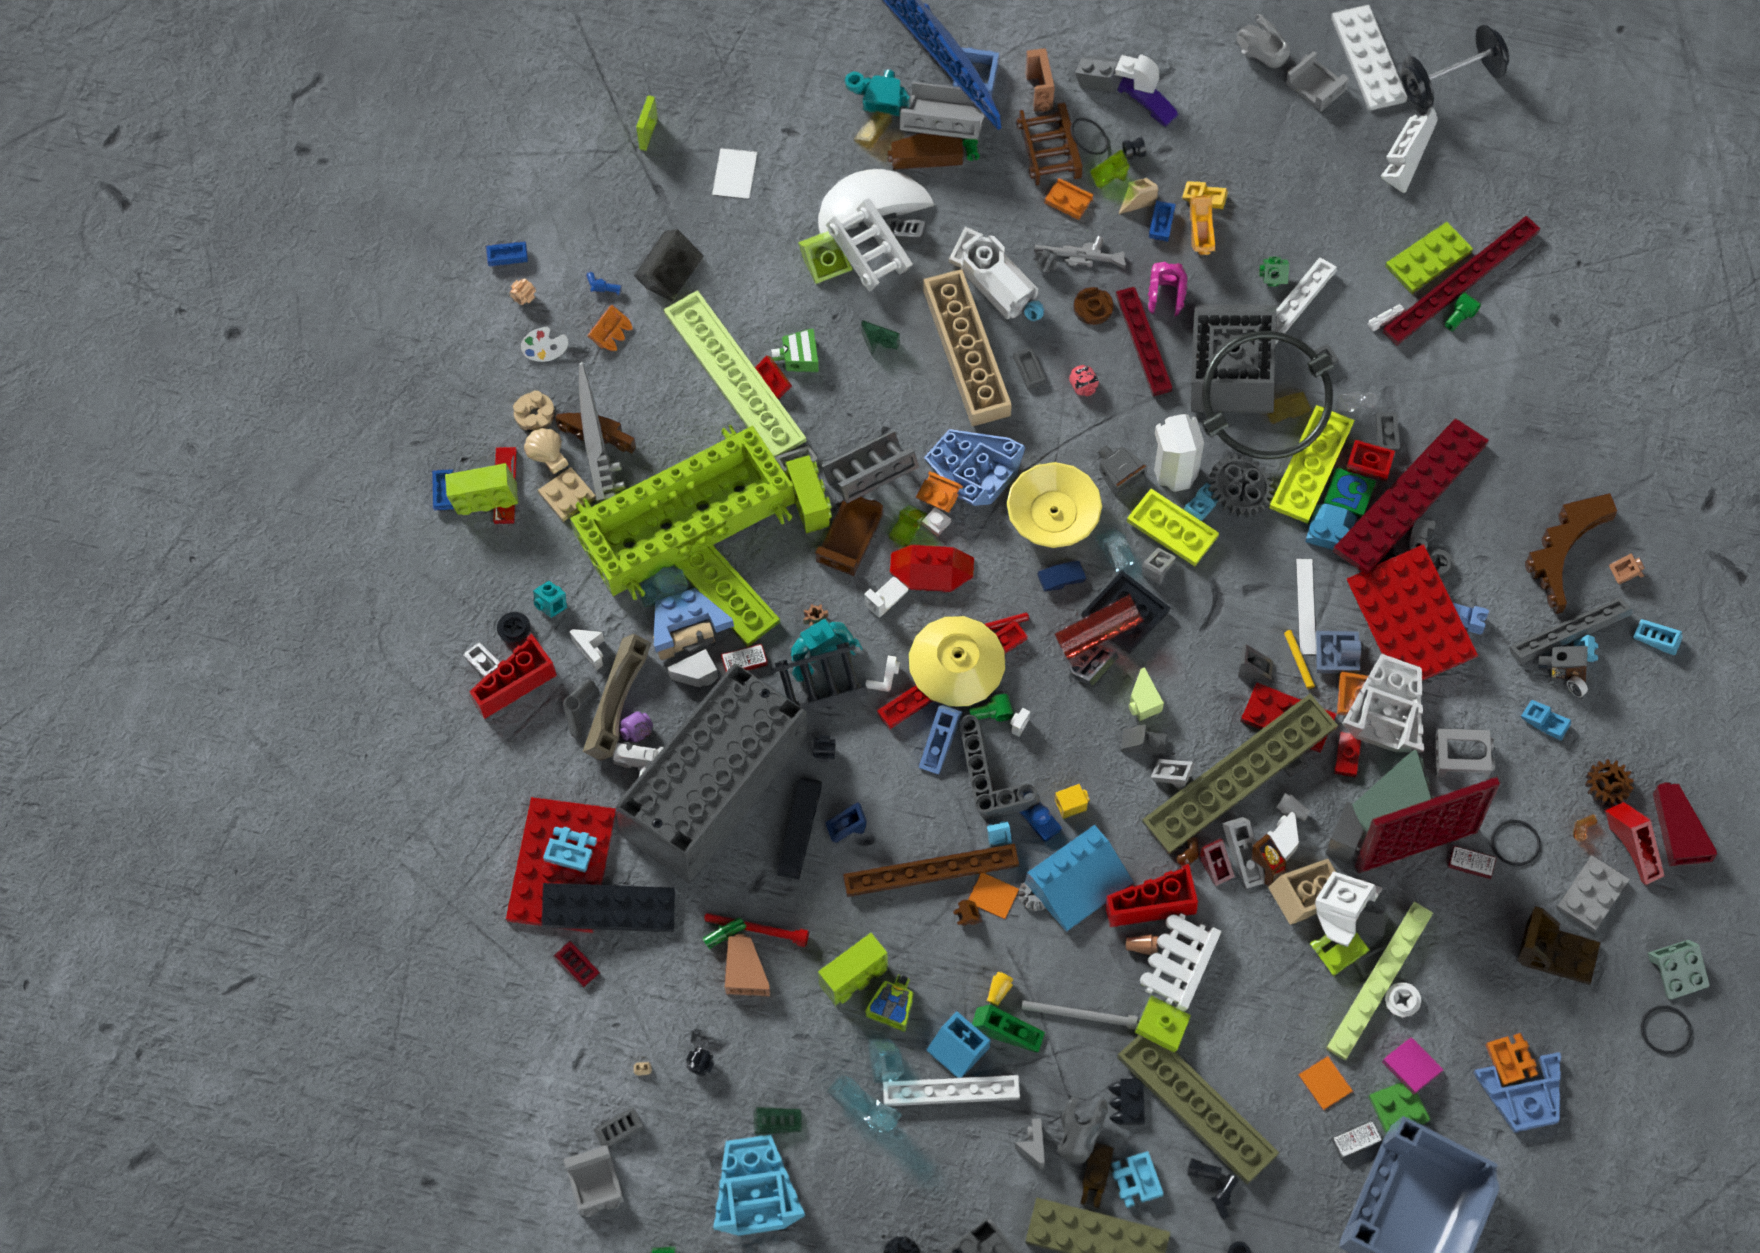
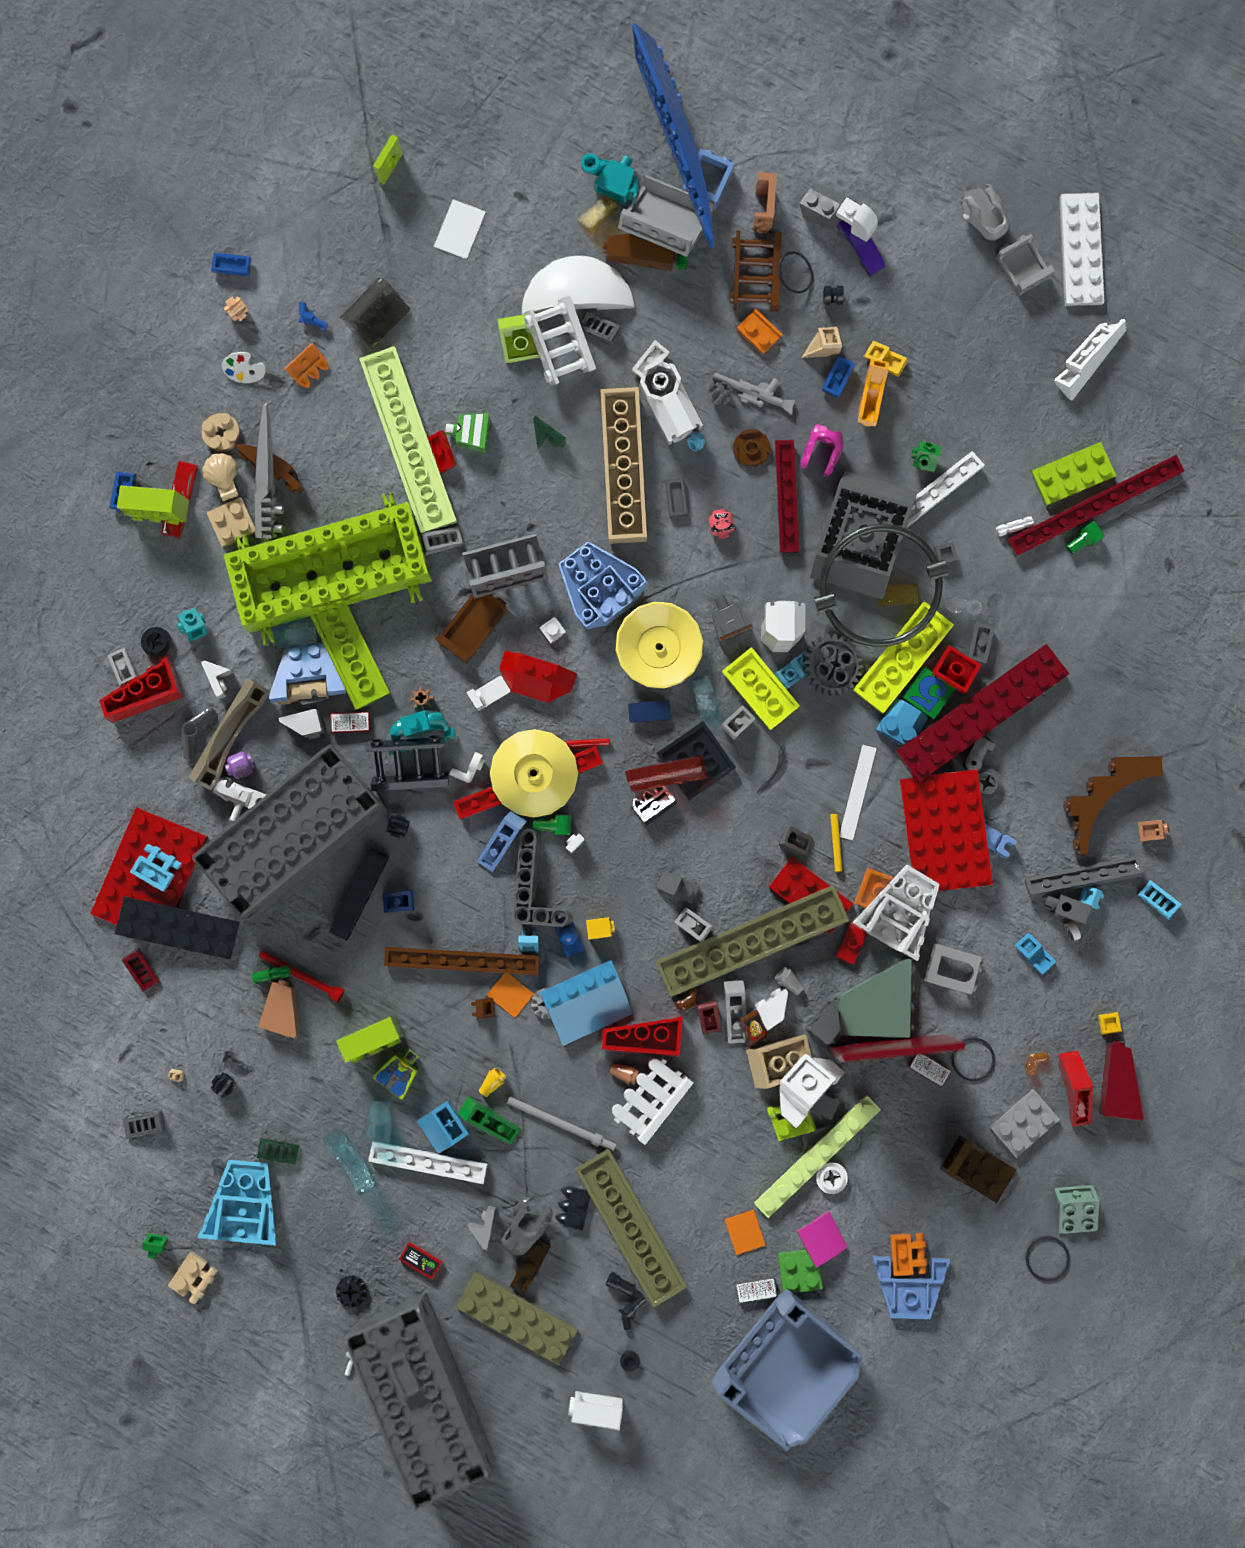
camera: 15 degrees right, 20 degrees up
light grey panel [563,1145,624,1217] -> none
lime brick [786,455,832,533] -> none
clear neon green slope [889,505,928,547] -> none
orange plate [915,471,963,513] -> none
clear neon green slope [1090,149,1130,189] -> none
medium azure plate [1111,1151,1163,1208] -> none
yellowish green slope [1129,667,1164,721] -> none
lime plate [1135,995,1191,1053] -> none
sand blue plate [1315,631,1361,674] -> none
black axle [1400,24,1510,110] -> none
reddish brown gear [1585,759,1634,806] -> none
none -> tile [399,1241,443,1279]
none -> yellow tile [1097,1012,1122,1035]

